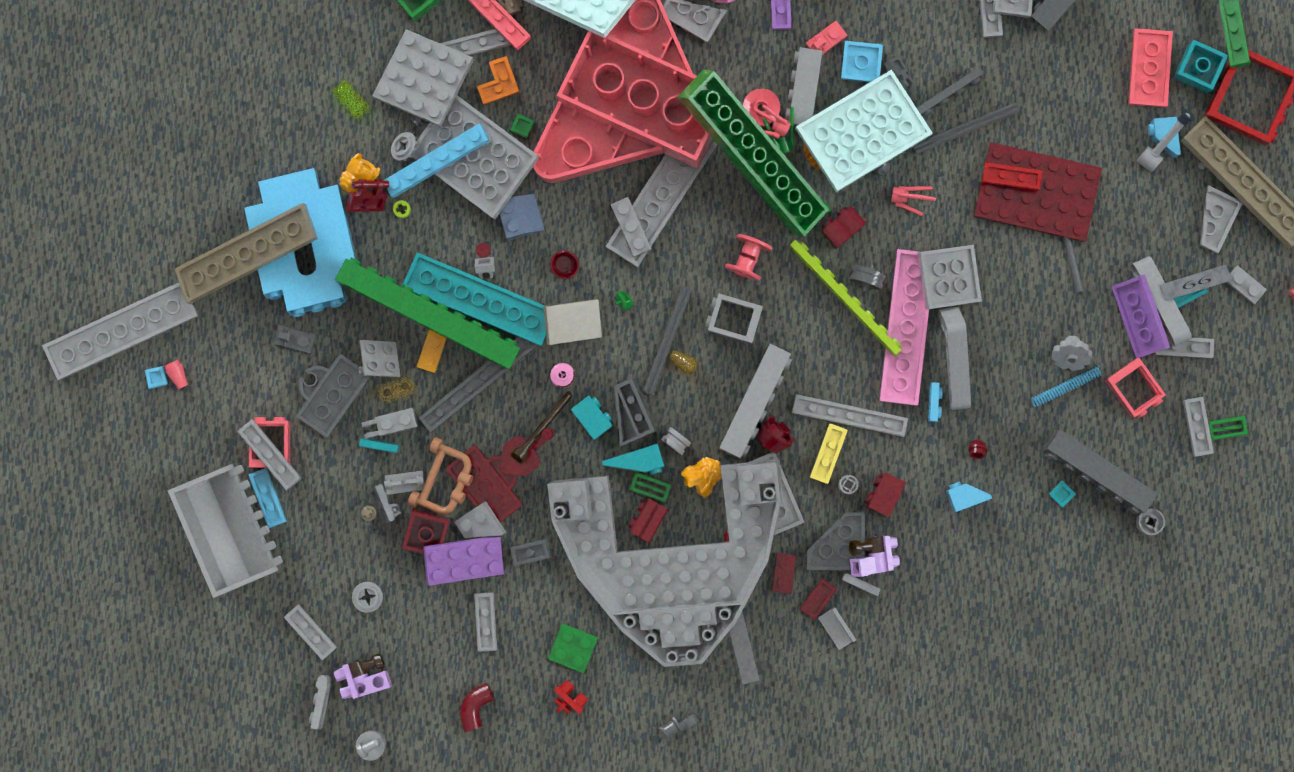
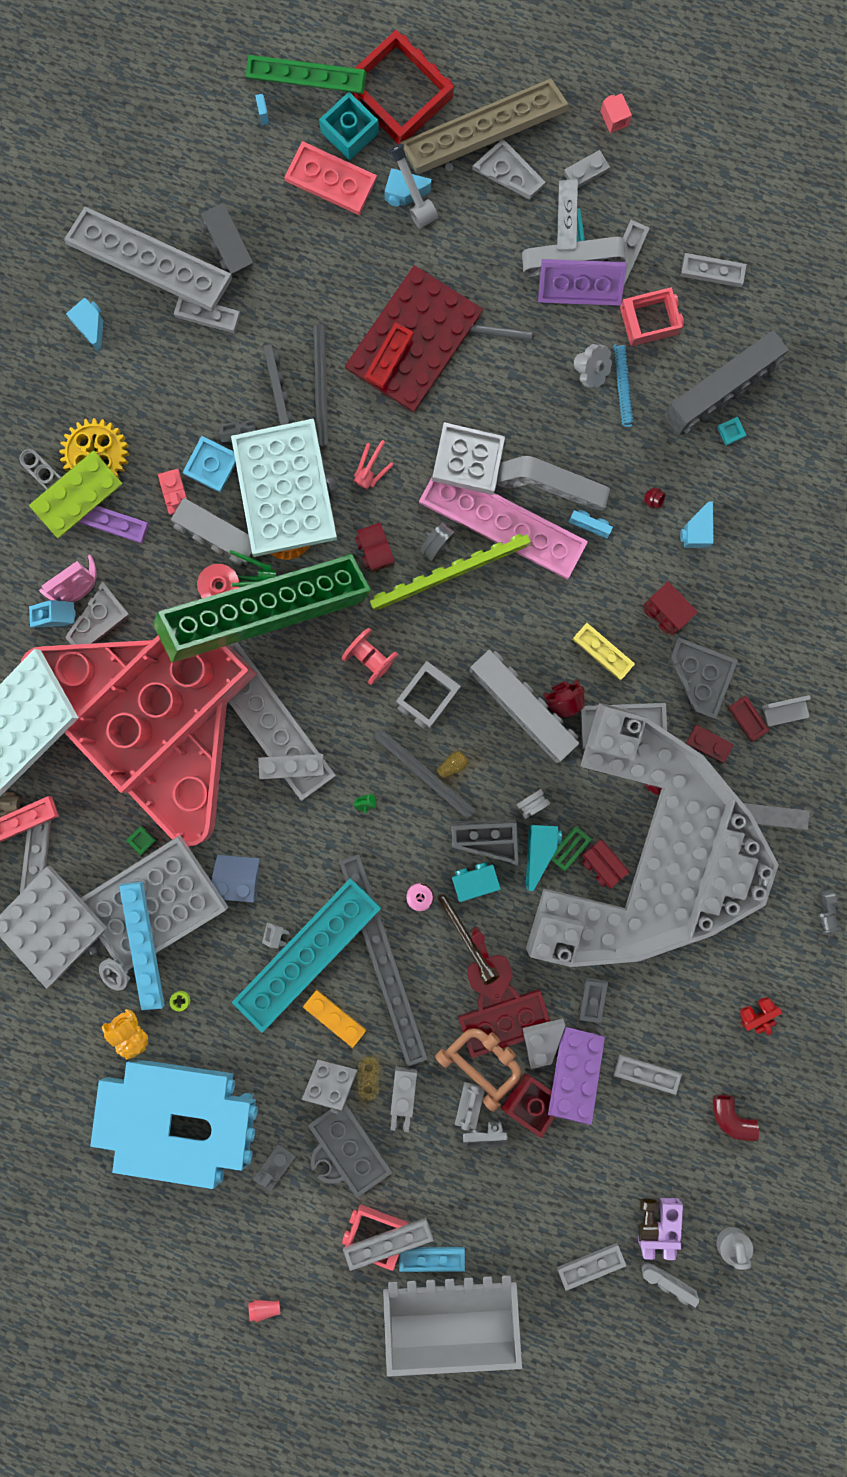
camera: 70 degrees left, 0 degrees up
light grey plate [42,283,199,381] -> none
medium azure tile [145,366,168,389] -> none
dark tan plate [175,203,318,304] -> none
clear neon green plate [331,79,371,120] -> none
green brick [335,257,520,369] -> none
dark red plate [346,179,389,212] -> none
light grey gear [352,582,383,613] -> none
teal tile [359,437,400,453] -> none
dark tan axle [361,506,377,521] -> none
dark red piece [476,243,491,258] -> none
orange plate [477,56,520,105] -> none
tile [543,299,602,345] -> none
green plate [548,623,598,674] -> none
dark red hair [550,250,580,279] -> none
light orange hair [681,457,722,498] -> none
coral plant [754,105,791,139] -> none
light grey tile [792,394,908,437] -> none
light grey wheel [838,475,858,495] -> none
light grey tile [841,573,880,596] -> none
lavender hips [849,536,900,577] -> none
light grey wheel [1136,508,1165,535] -> none
green tile [1208,416,1248,440] -> none

